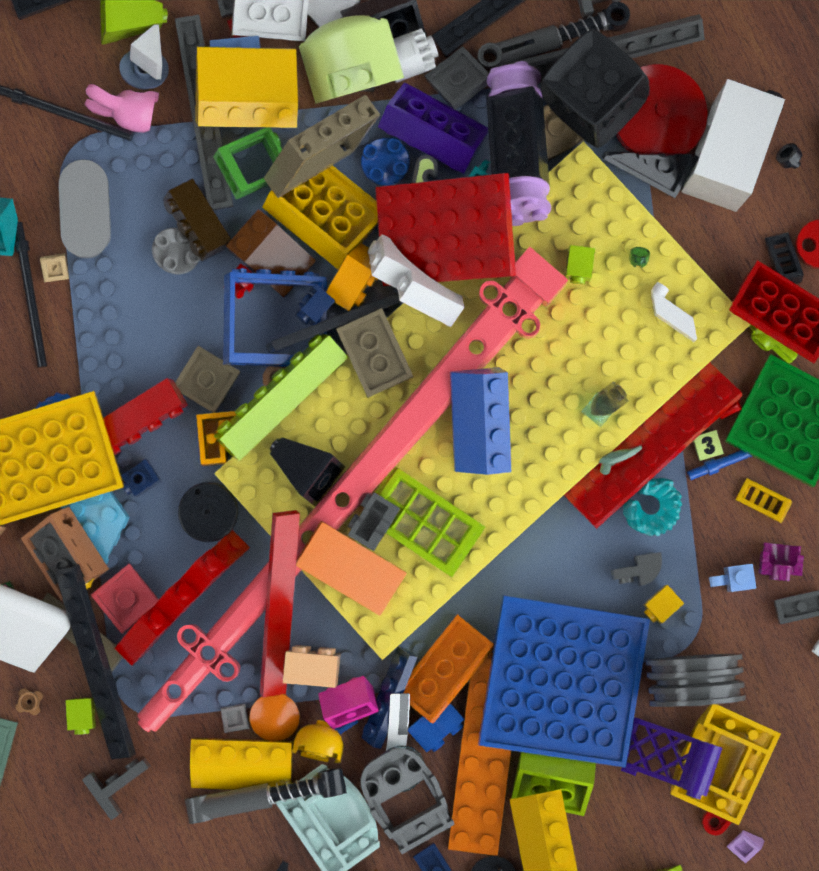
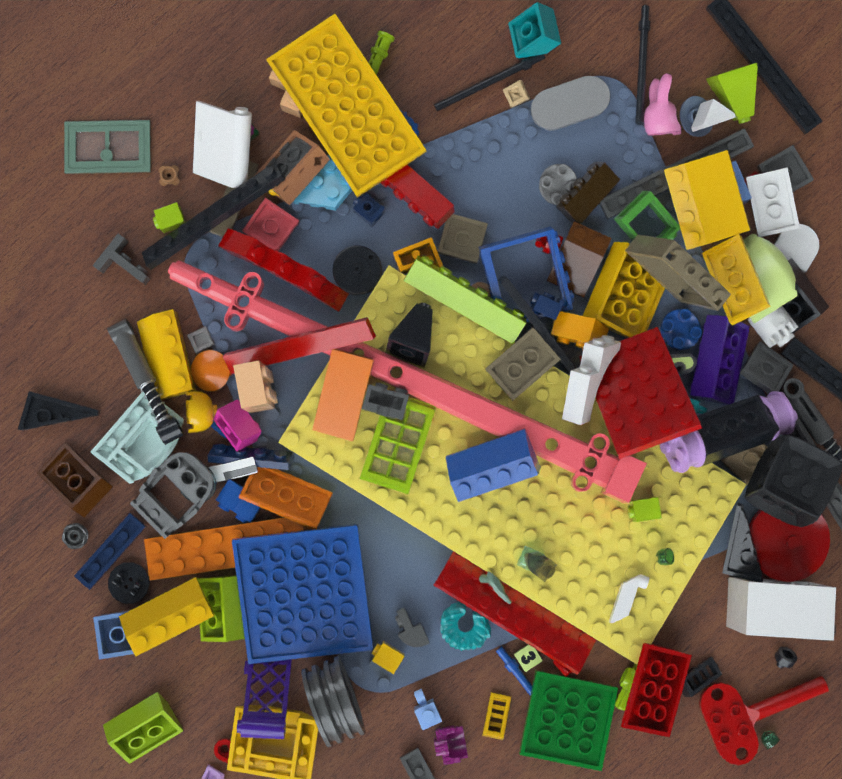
camera: 70 degrees right, 0 degrees up
none -> yellow plate [702,234,771,325]

